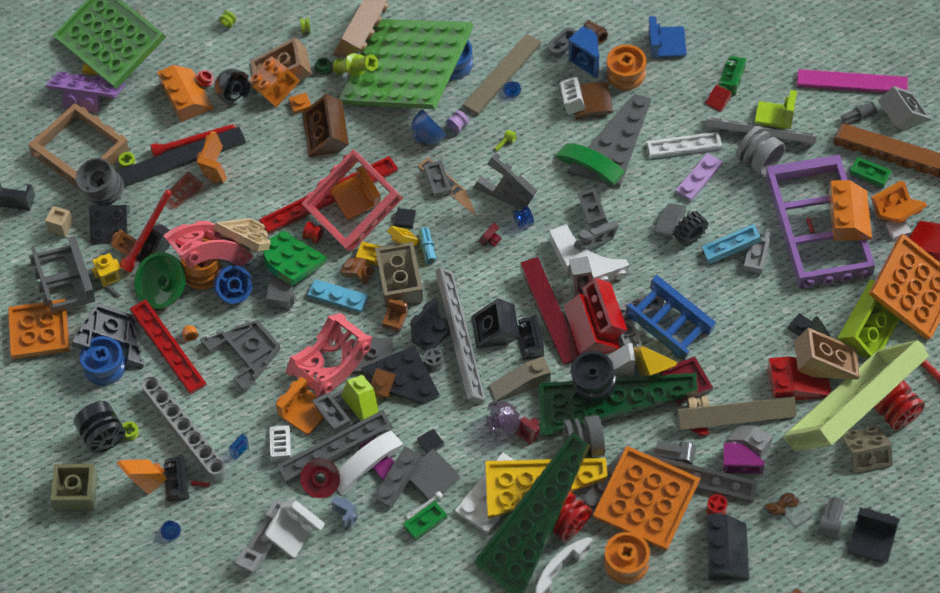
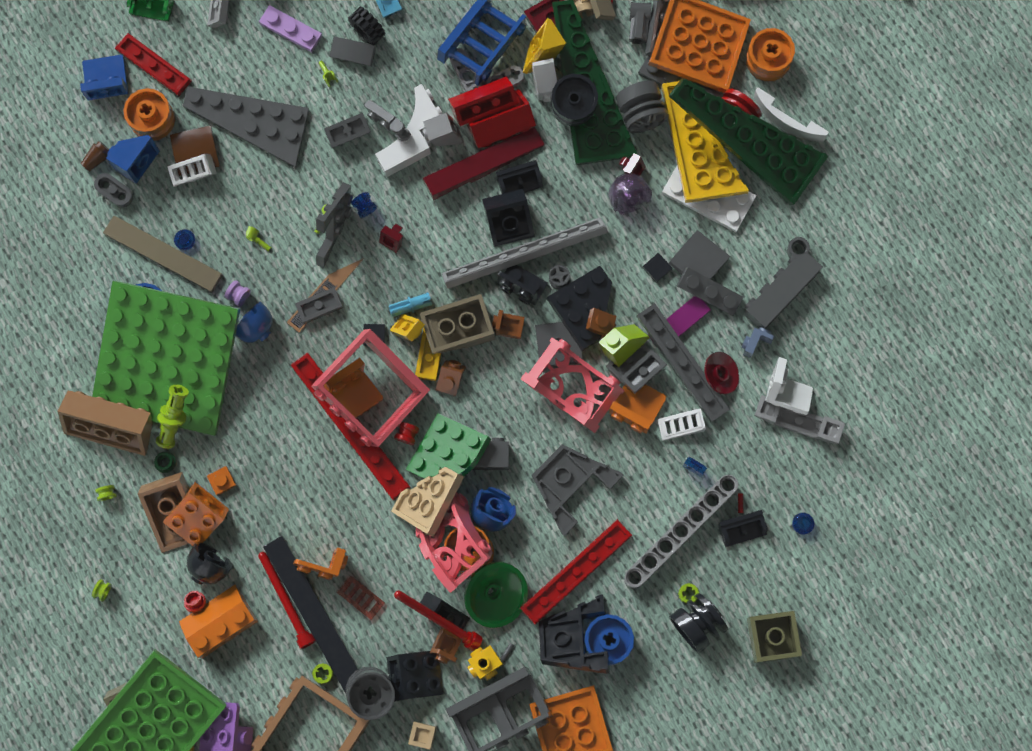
camera: 95 degrees left, 20 degrees up
orange slope [117,459,167,495] -> none
orange hinge [182,325,198,342] -> none
reddish brown slope [302,94,349,157] -> none
medium azure plate [308,279,368,313] -> none
white slope [337,431,404,495] -> none
green plate [403,501,448,541] -> none
white hinge [407,492,442,519] -> none
dark tan slope [489,356,551,402] -> none
green slope [555,143,625,185] -> none
white tile [646,131,722,159] -> none
red slope [705,85,731,112] -> none
none -> red tile [115,33,192,97]
none -> lime hand [319,60,339,87]
none -> dark grey hinge [744,237,823,329]

